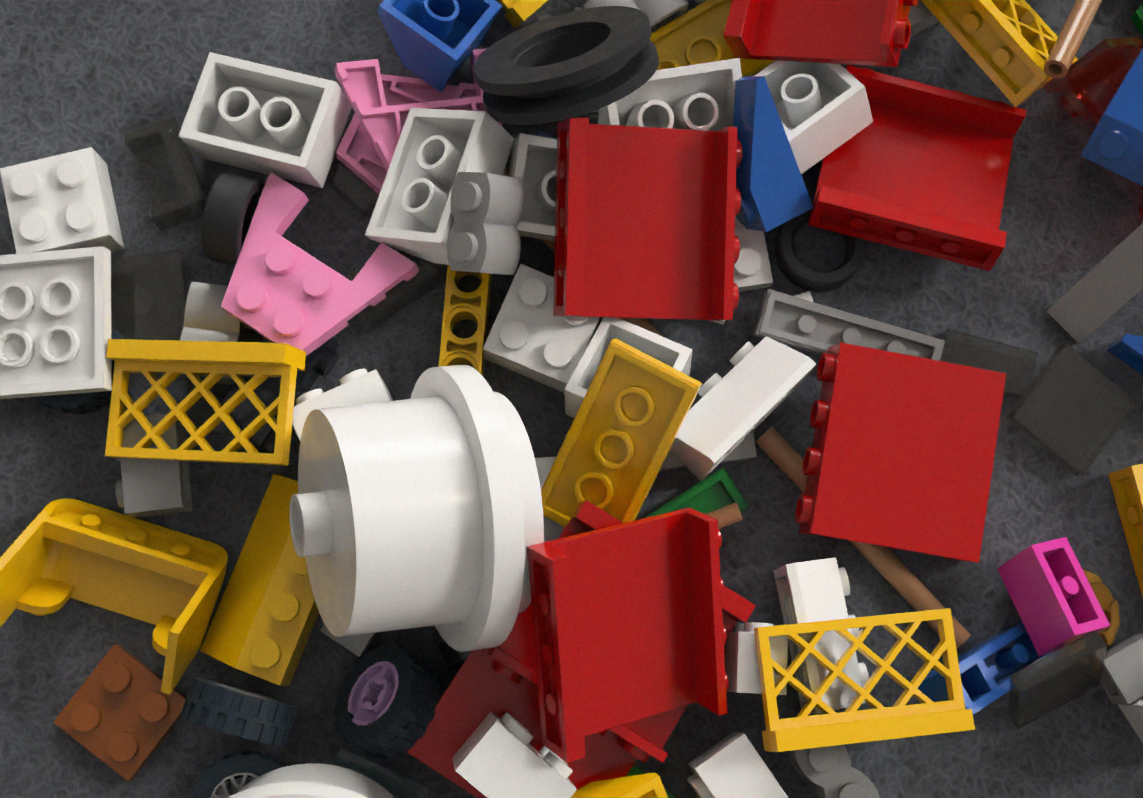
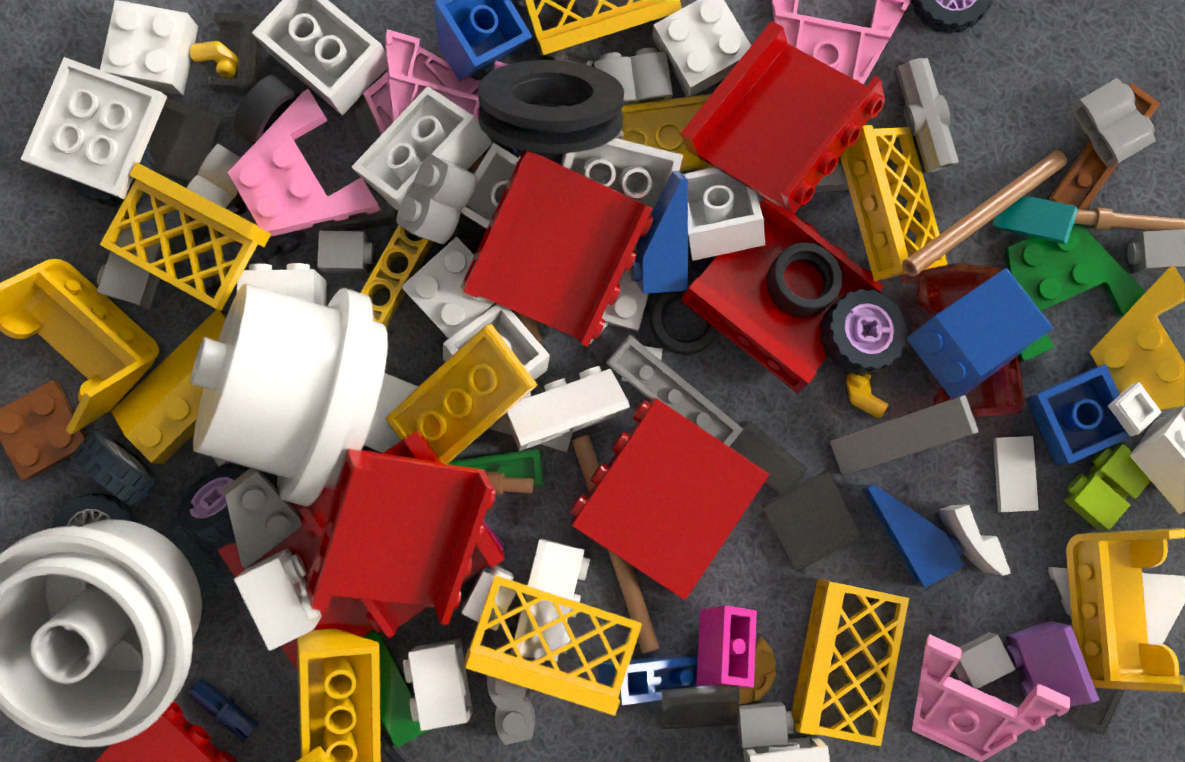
camera: 25 degrees right, 5 degrees up
none -> yellow arm [190,41,240,78]
none -> light grey wing [223,468,302,569]
none -> light grey brick [317,231,375,274]
none -> black tyre [767,242,842,318]
none -> black wheel [820,289,908,376]
none -> yellow arm [846,373,889,420]

